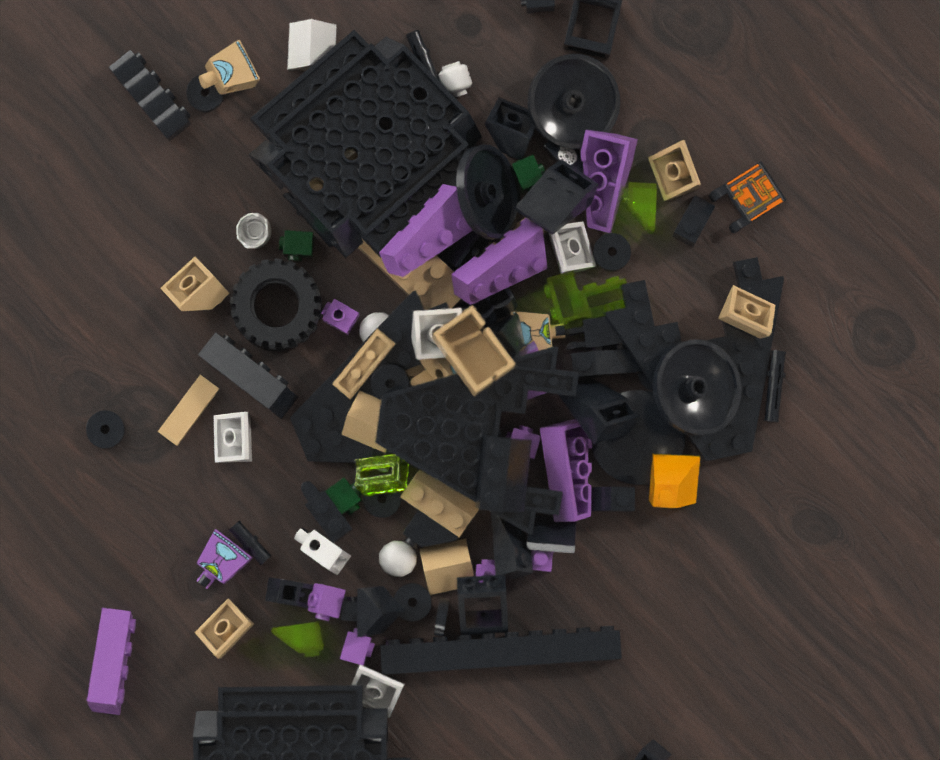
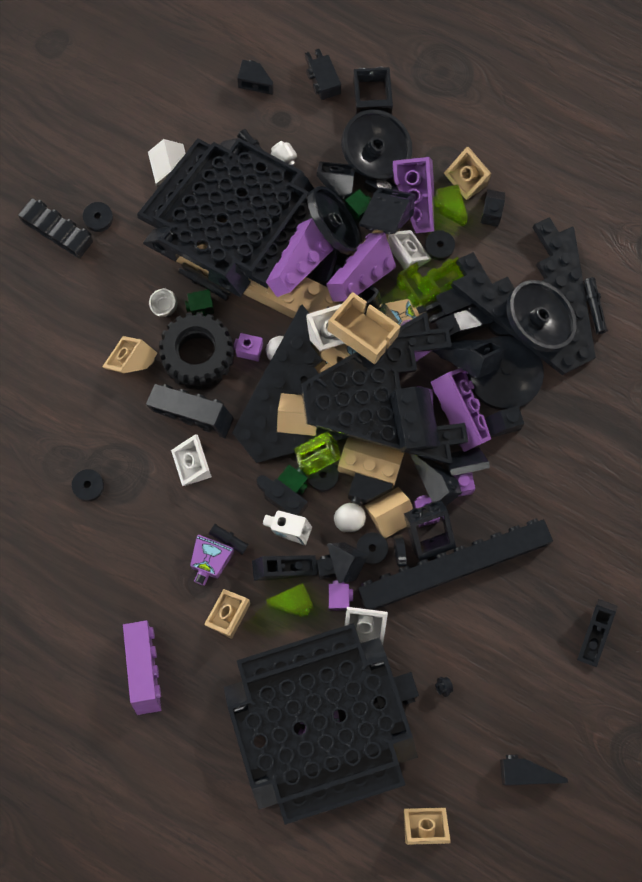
camera: 20 degrees left, 10 degrees down
tan tile [158,375,220,446] -> none
tan torso [199,40,260,95] -> none
medium lavender brick [308,583,345,621] -> none
tan tile [332,329,396,399] -> none
light orange slope [648,454,700,508] -> none
flag [708,161,786,234] -> none
tan slope [718,285,775,339] -> none

